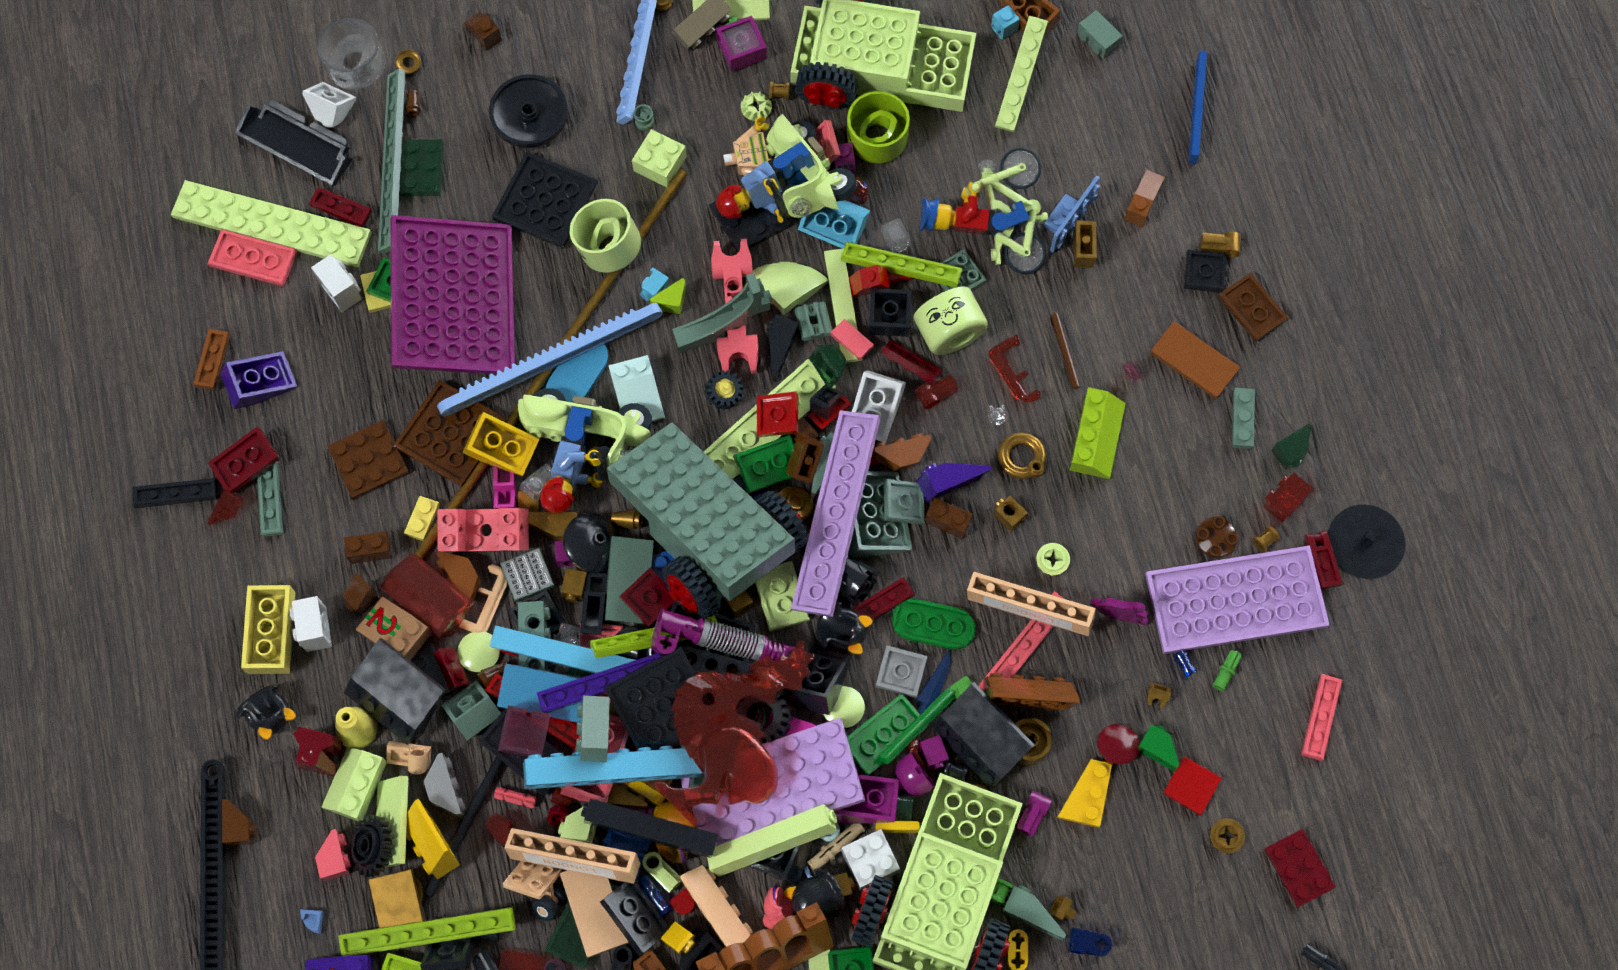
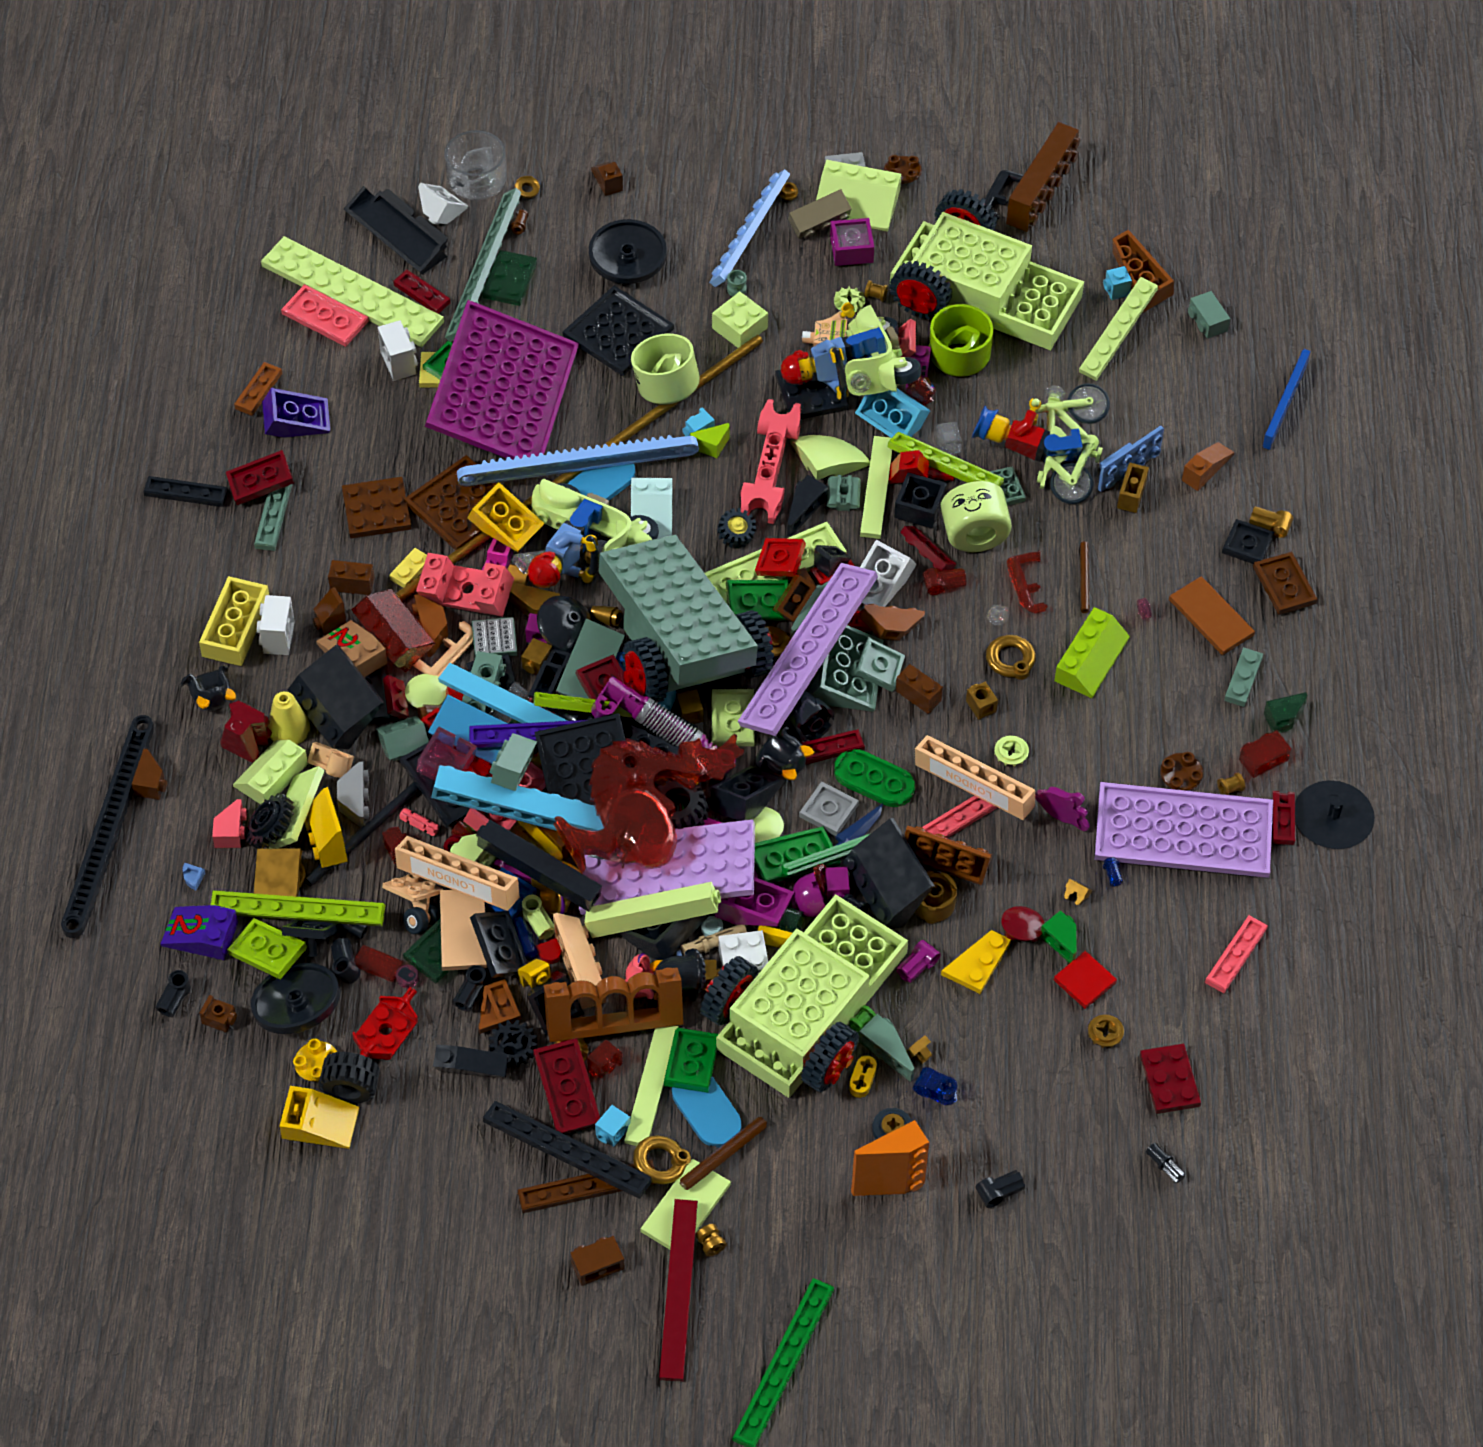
camera: 15 degrees right, 15 degrees down
clear red tile [207,489,243,525] -> none
sand green arch [672,273,772,353] -> none
clear green slope [809,344,846,389] -> none
coral tile [830,319,874,360] -> none
dark purple slope [917,463,991,502] -> none
bright green axle [1212,650,1242,692] -> none

